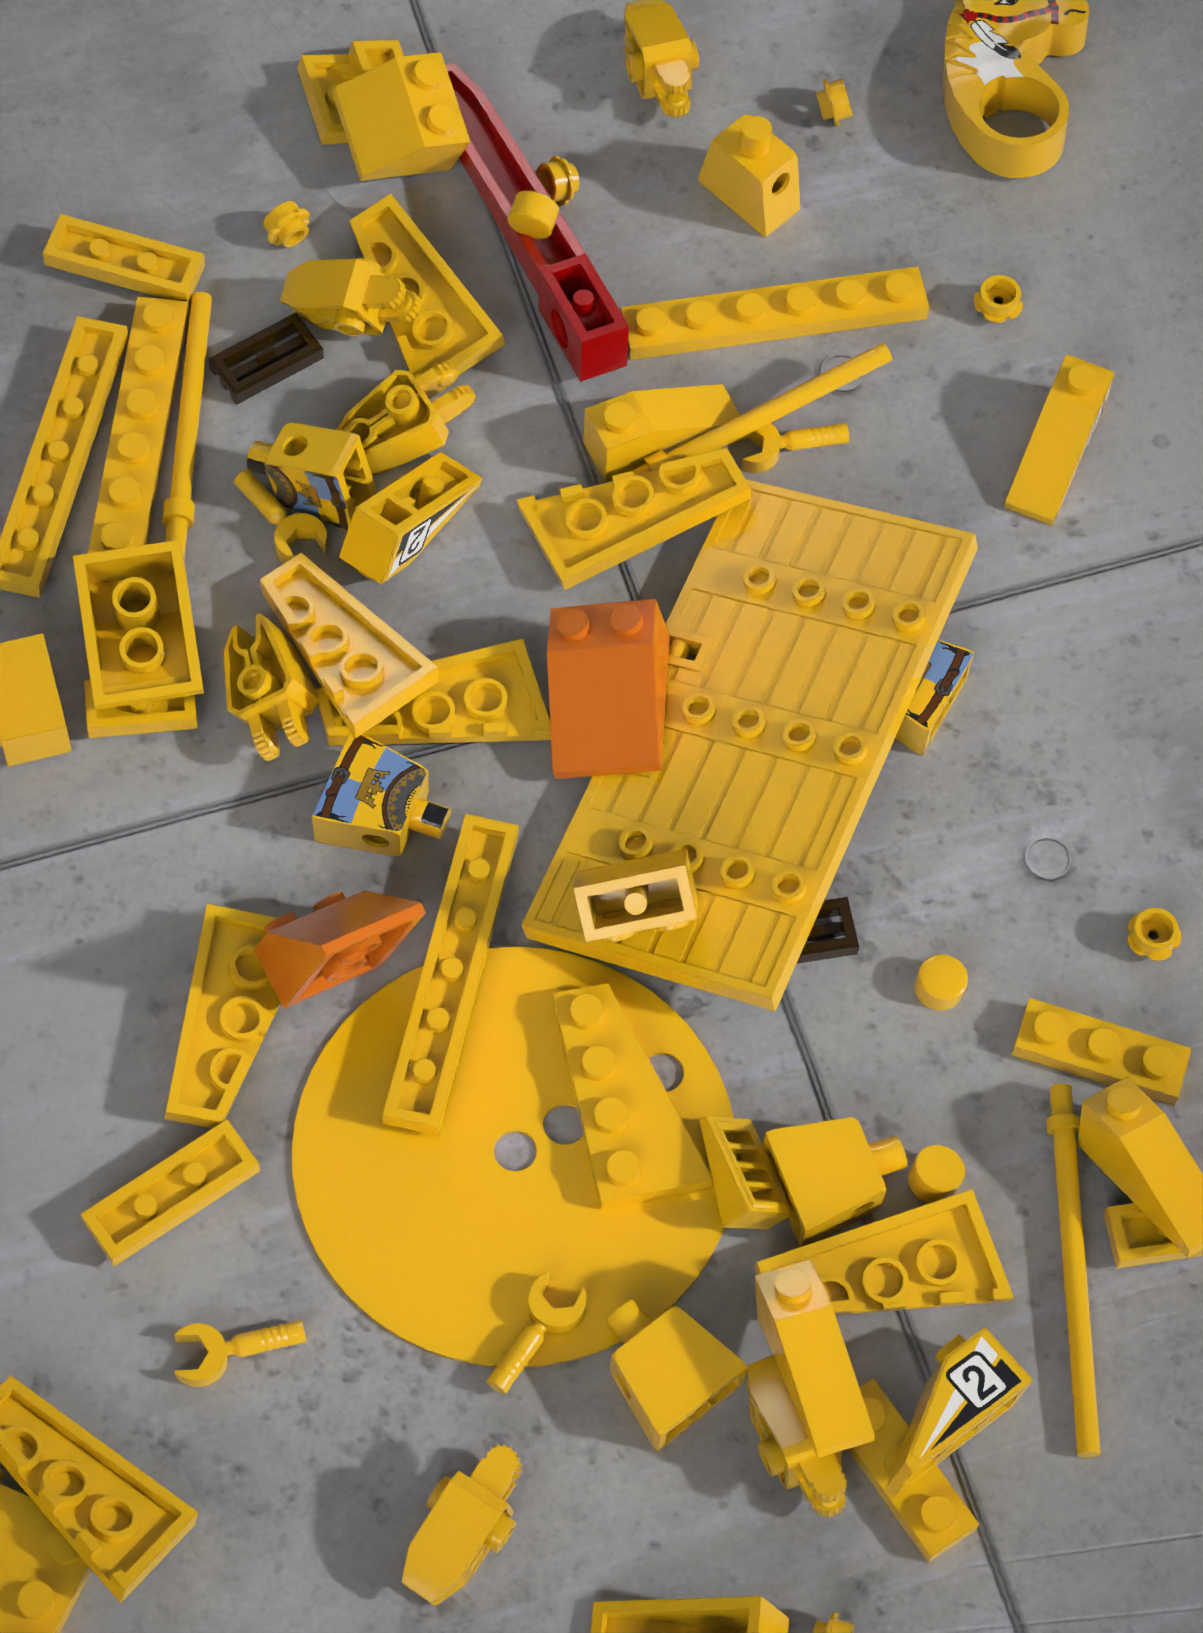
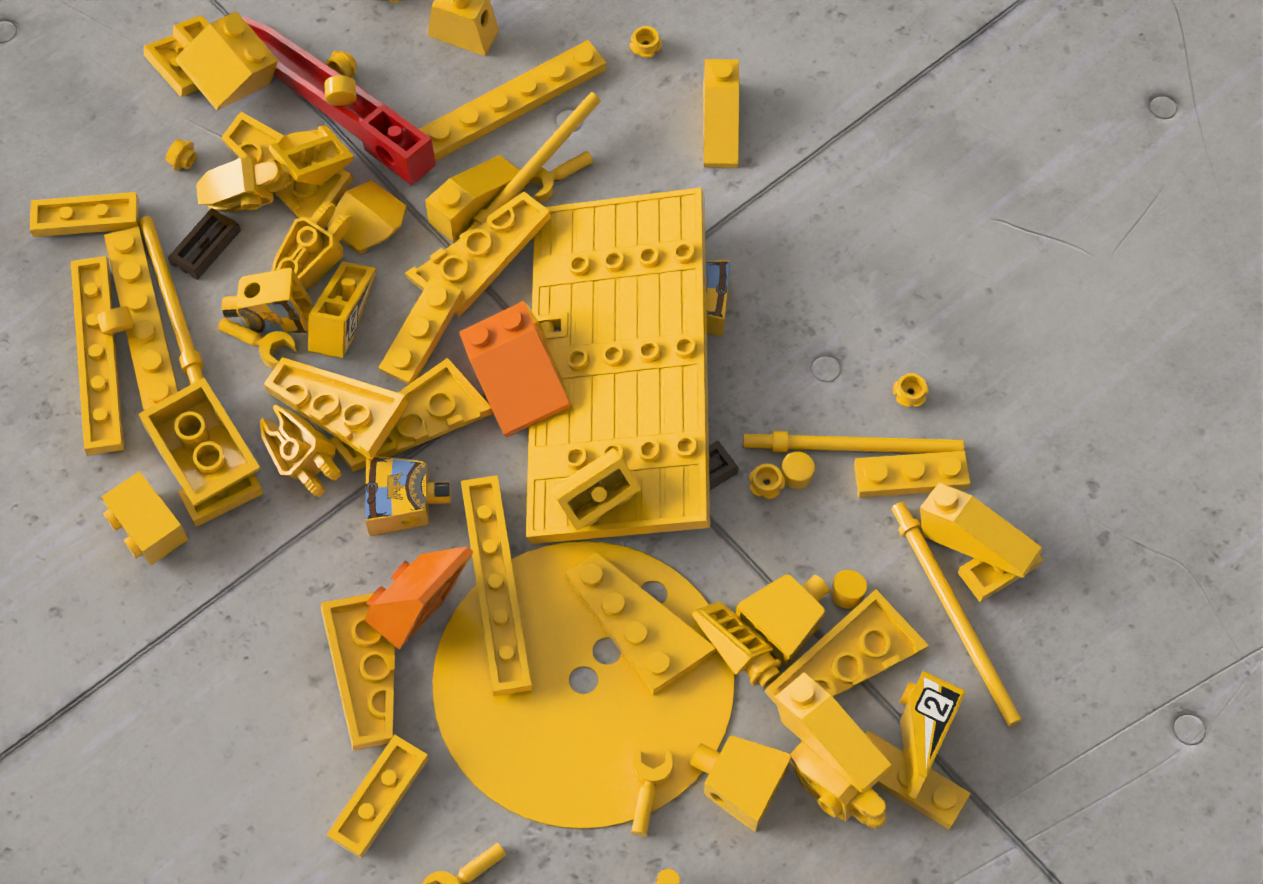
camera: 20 degrees left, 0 degrees up
none -> yellow piece [97,306,134,335]
none -> yellow slope [269,125,354,186]
none -> yellow slope [325,180,407,254]
none -> yellow plate [378,276,465,385]
none -> yellow bar [743,431,964,453]
none -> yellow plate [745,652,782,688]
none -> yellow plate [749,463,785,499]

